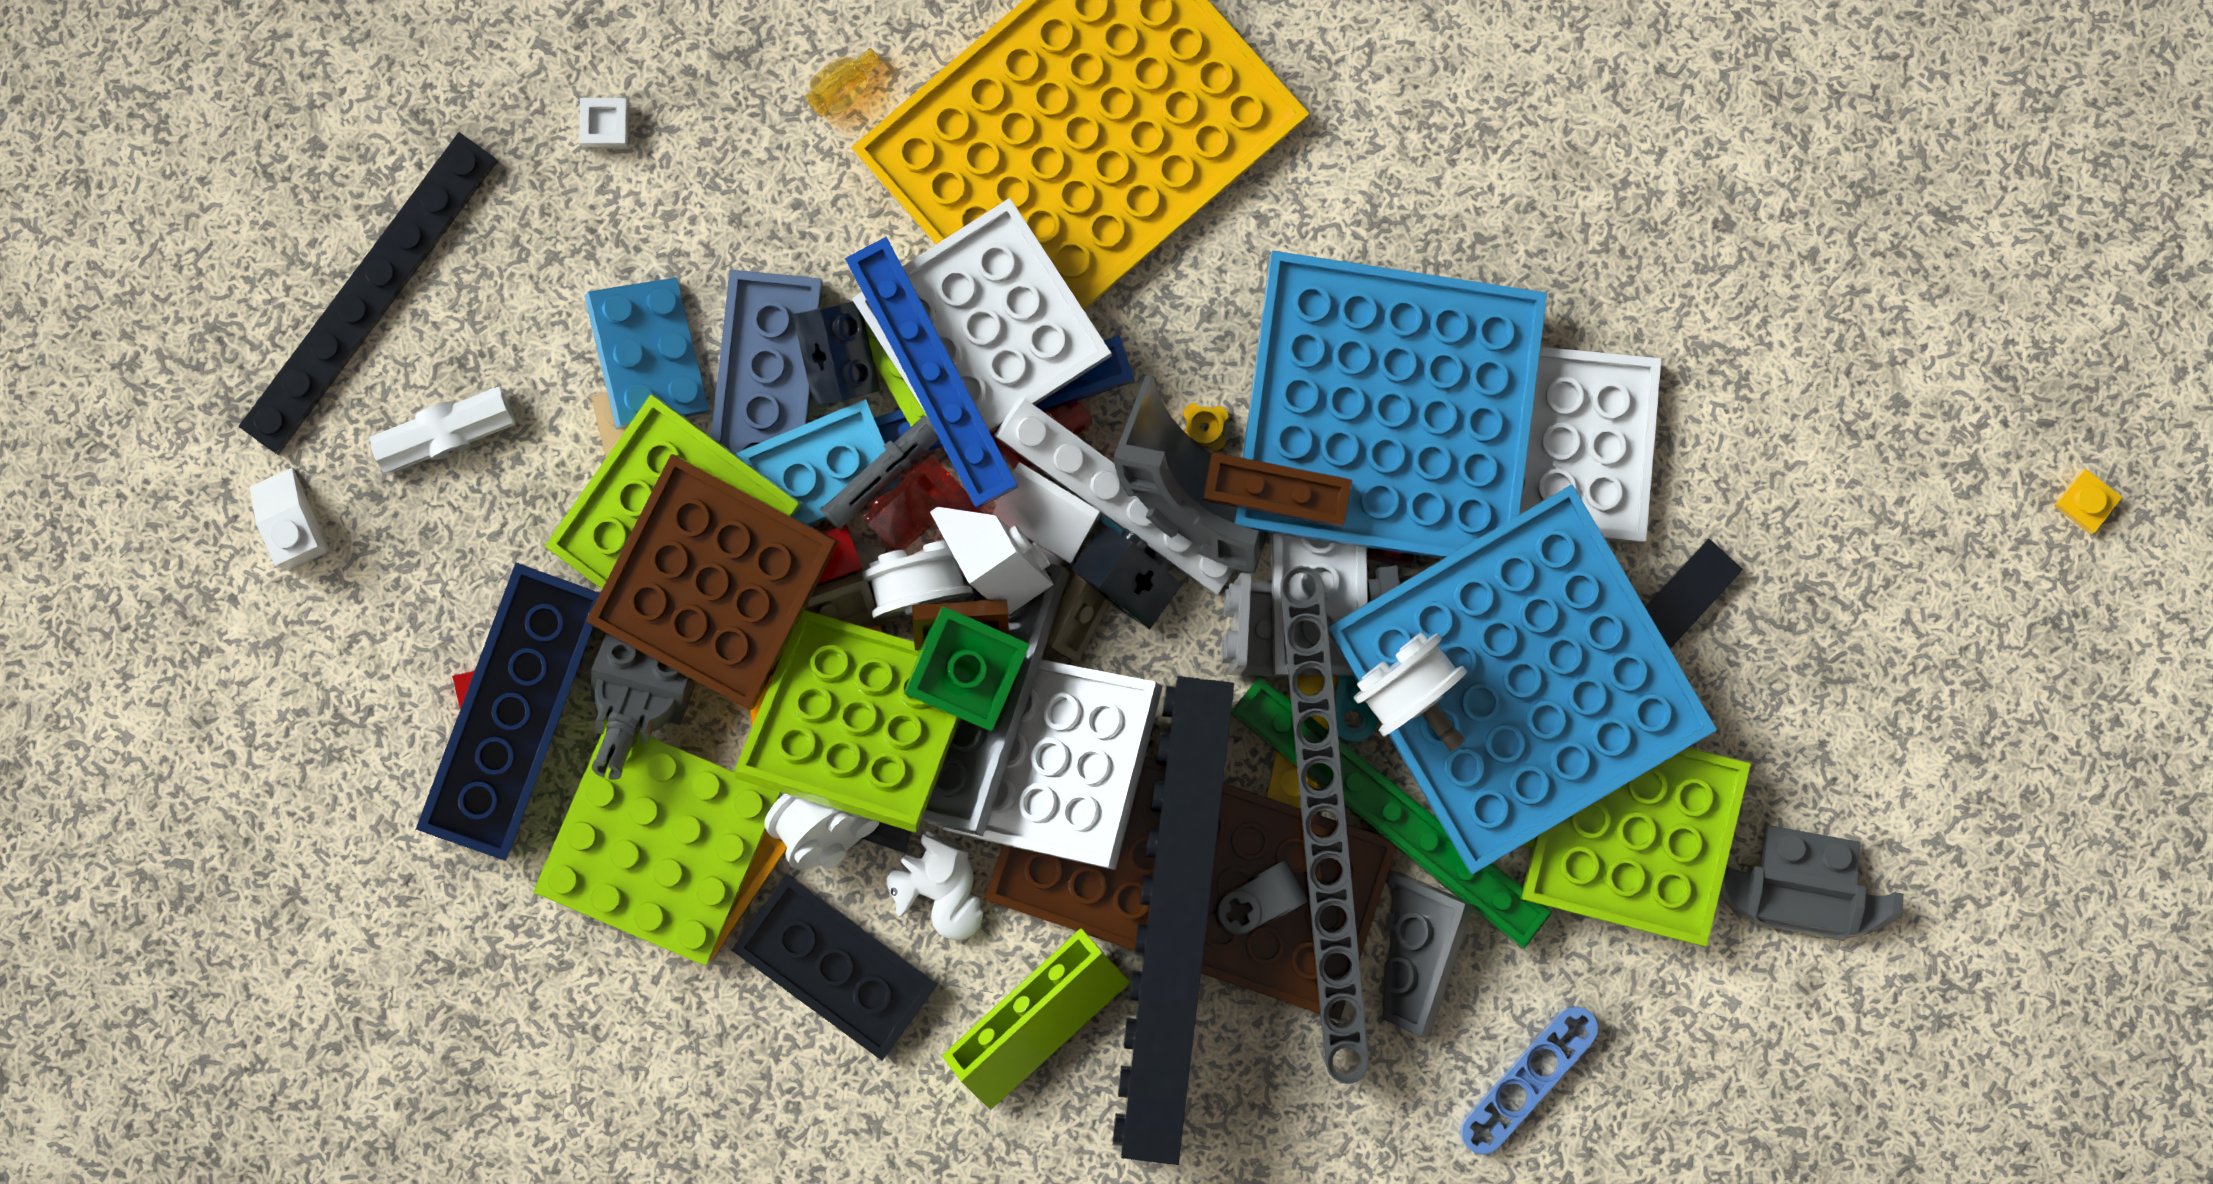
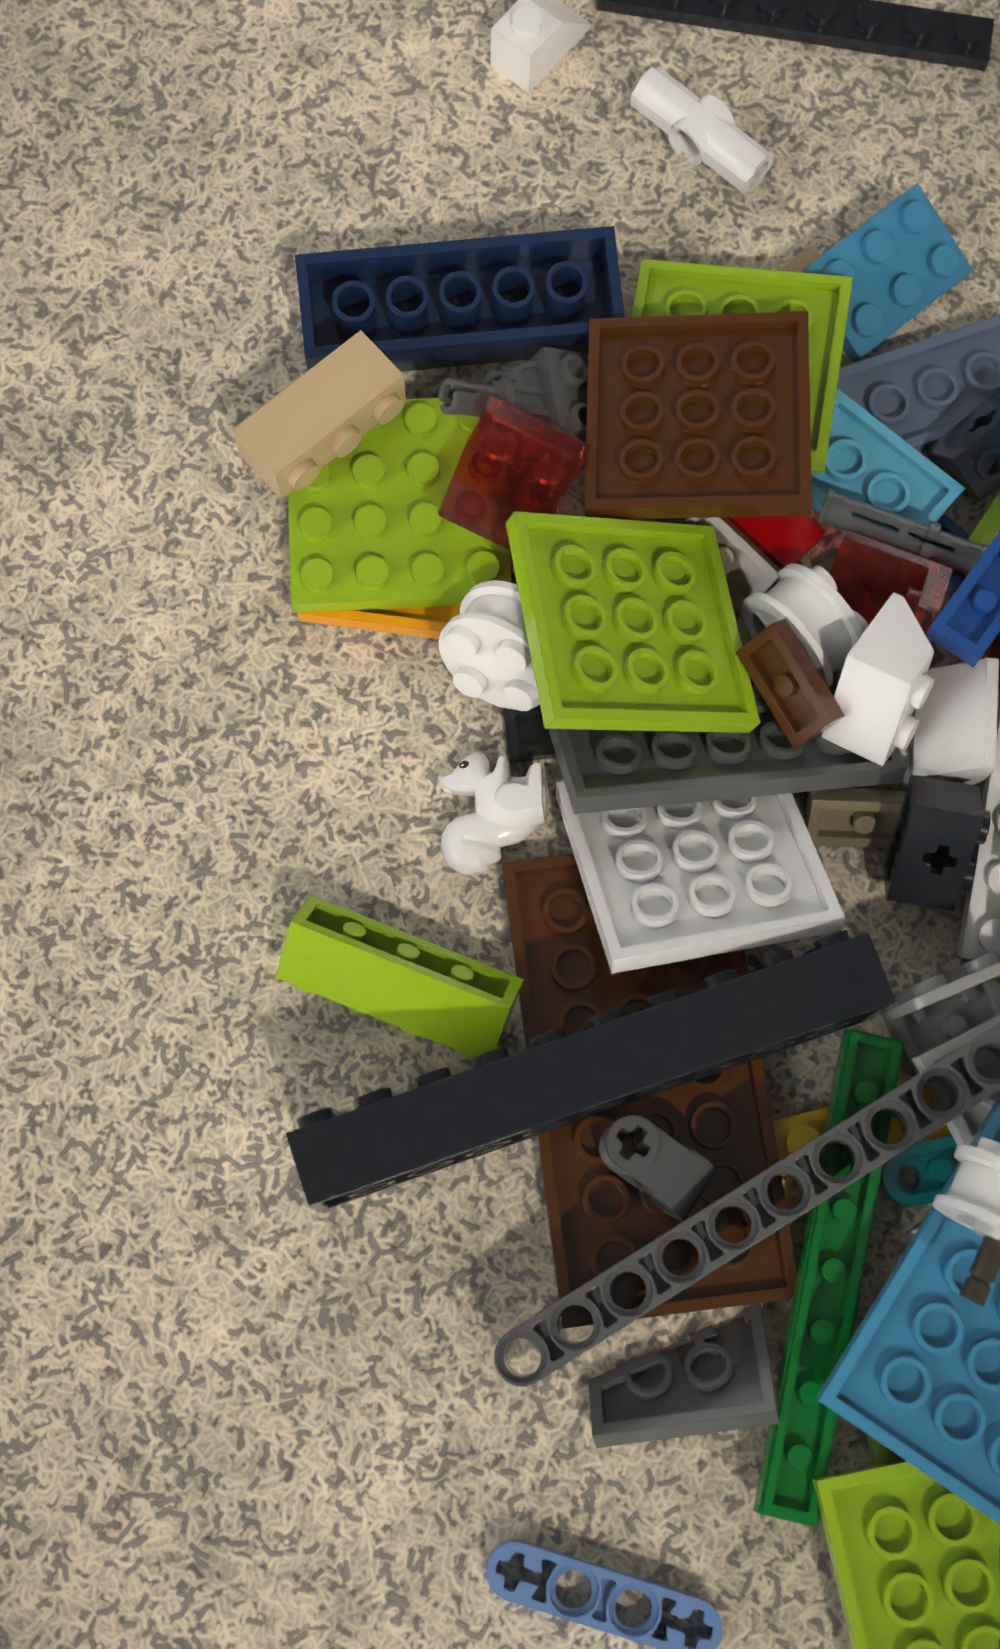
camera: 60 degrees right, 10 degrees down
black plate [731,874,939,1061] -> none
green slope [904,606,1030,731] -> none
none -> tan brick [232,330,406,500]
none -> clear red bracket [438,396,591,551]

